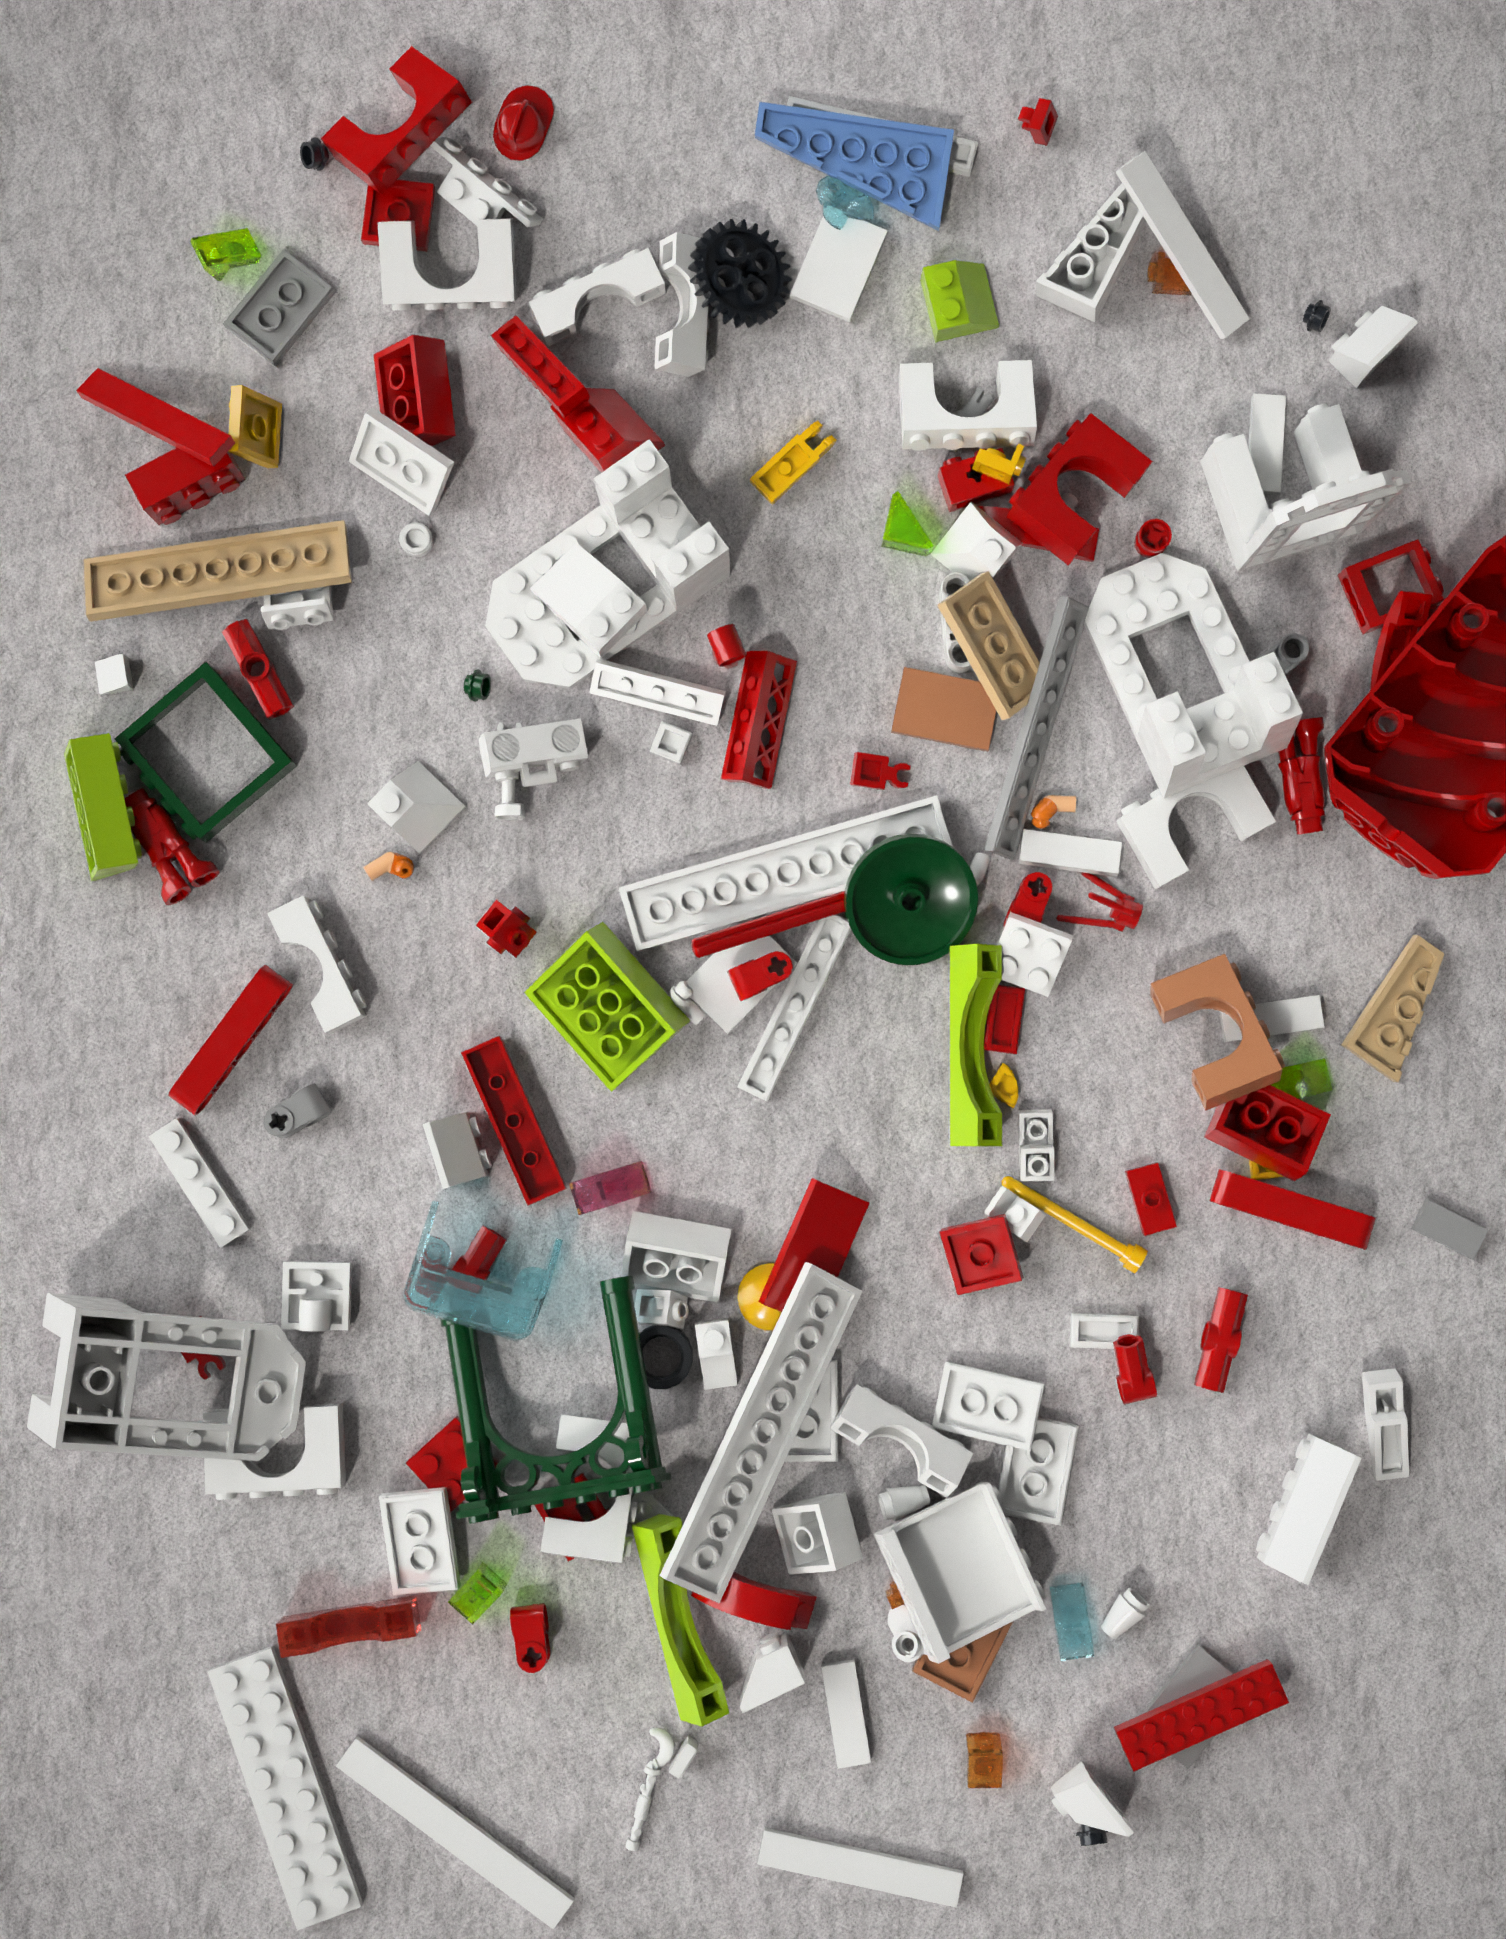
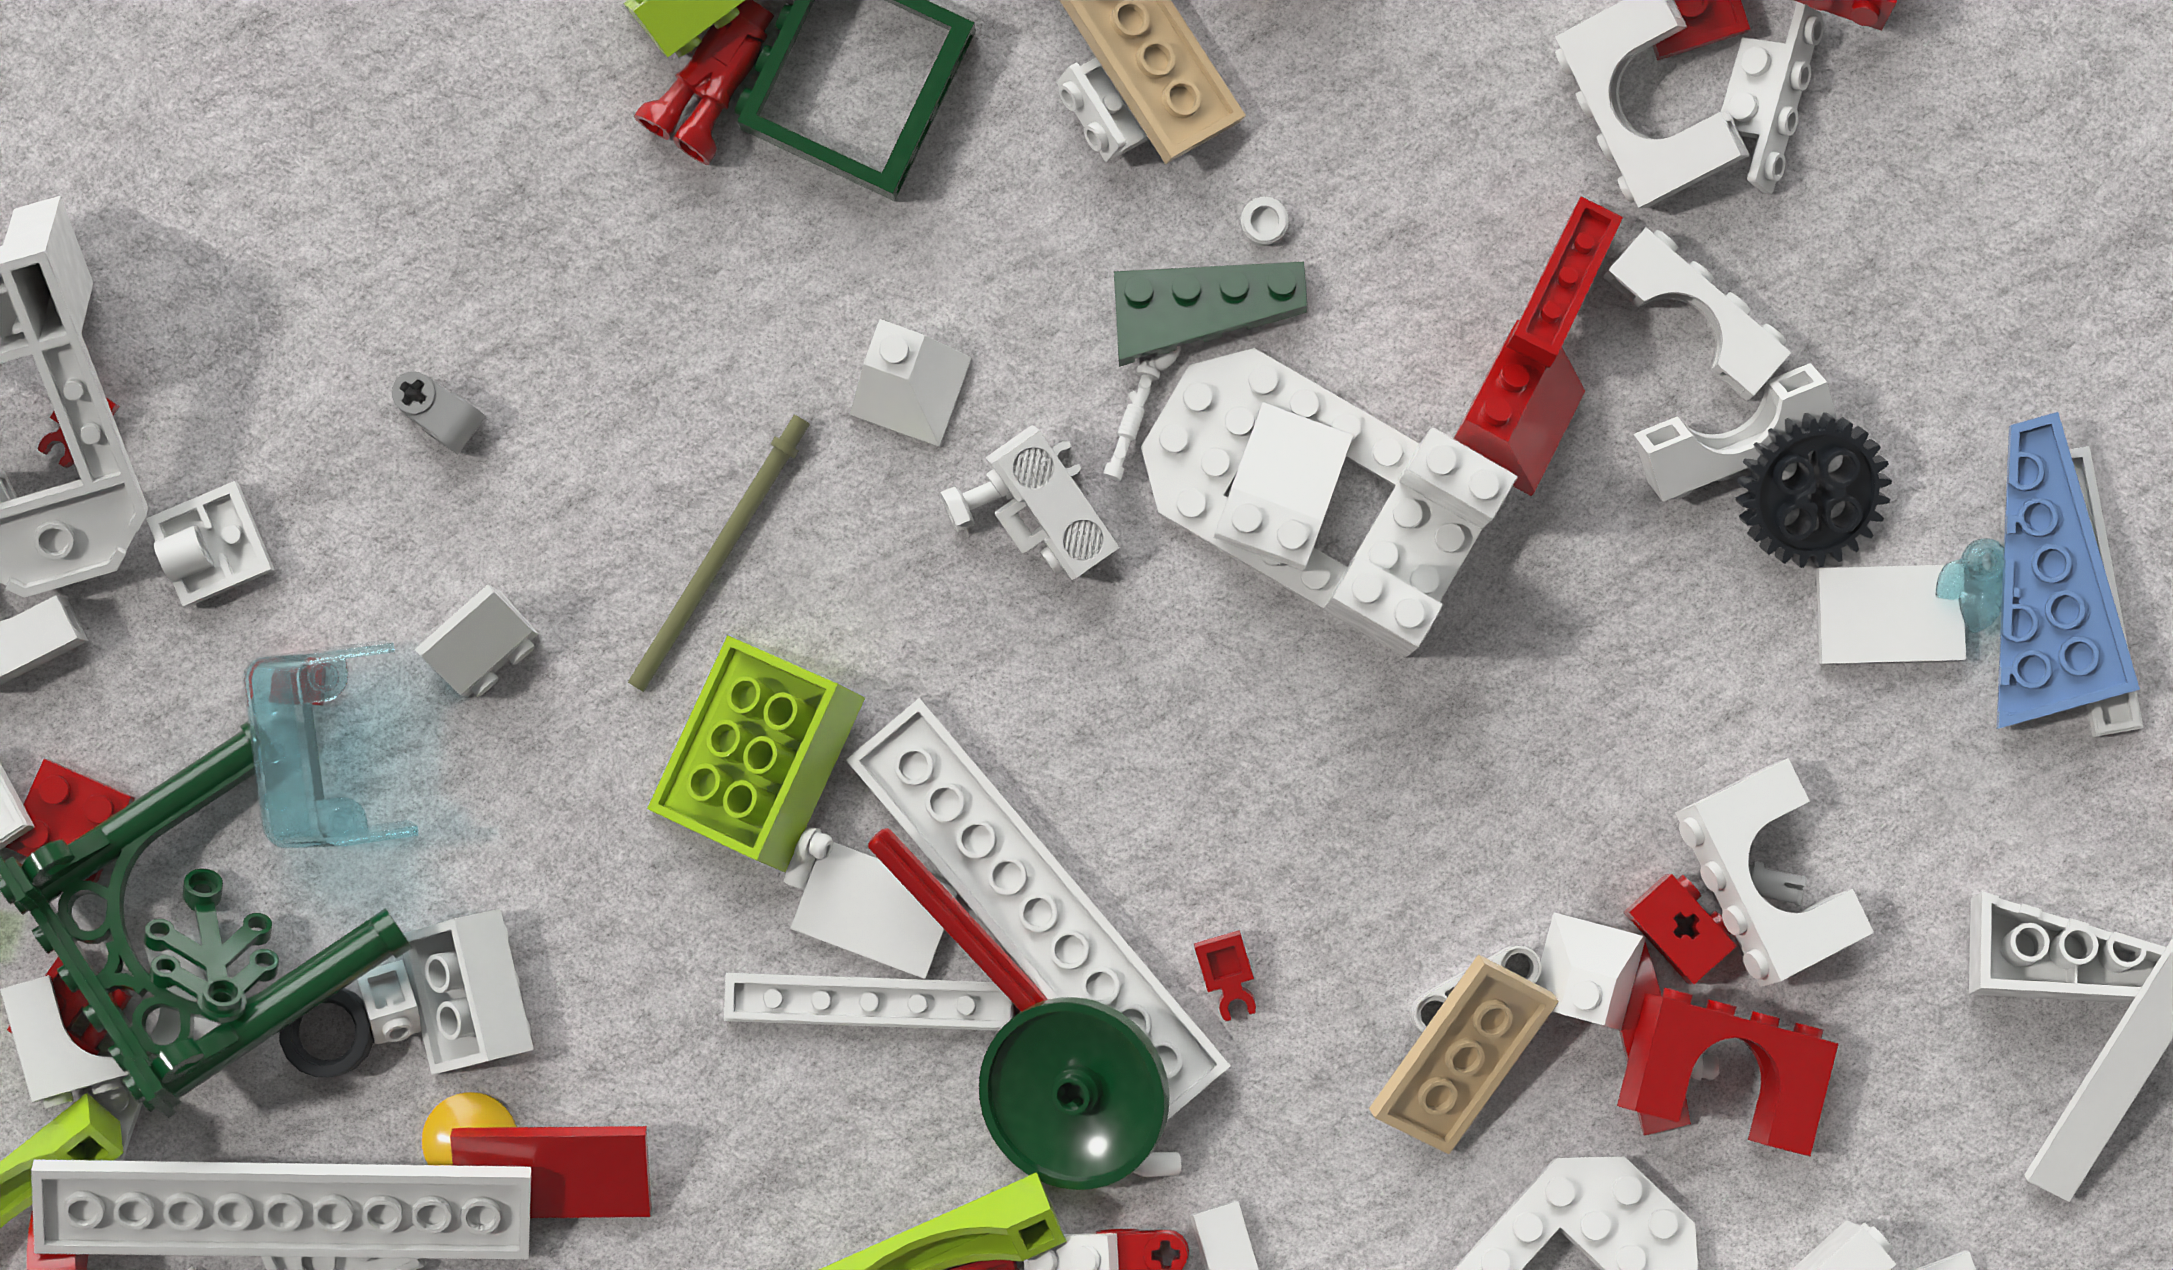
camera: 65 degrees right, 0 degrees up
white plate [148,1118,251,1248] -> none
red beam [168,965,293,1116] -> none
red piece [222,618,294,720] -> none
white arch [267,896,367,1034] -> none
white plate [348,407,454,516] -> none
arm [364,852,414,881] -> none
red slope [373,335,456,446] -> none
red piece [447,1225,507,1297] -> none
red piece [461,1036,567,1206] -> none
dark green plate [464,669,491,702] -> none
red brick [476,899,537,958] -> none
red piece [493,85,554,161] -> none
clear pink slope [569,1161,652,1215] -> none
white plate [590,658,726,726] -> none
white tile [650,721,693,765] -> none
white arch [695,1317,738,1390] -> none
red piece [707,624,747,669] -> none
red fence [721,651,797,789] -> none
red piece [727,951,793,1002] -> none
yellow hinge [750,420,837,505] -> none
clear neon green slope [881,491,934,557] -> none
nougat tile [891,667,996,752] -> none
lime slope [920,260,999,343] -> none
yellow bracket [972,443,1026,484] -> none
light grey tile [984,596,1089,860] -> none
arm [1031,795,1076,828] -> none
red wheel [1134,518,1172,558] -> none
clear orange bracket [1147,251,1192,296] -> none
none -> dark green plant [144,868,279,1023]
none -> olive bar [628,414,810,692]
none -> white piece [1103,346,1181,481]
none -> wing [1114,261,1307,367]

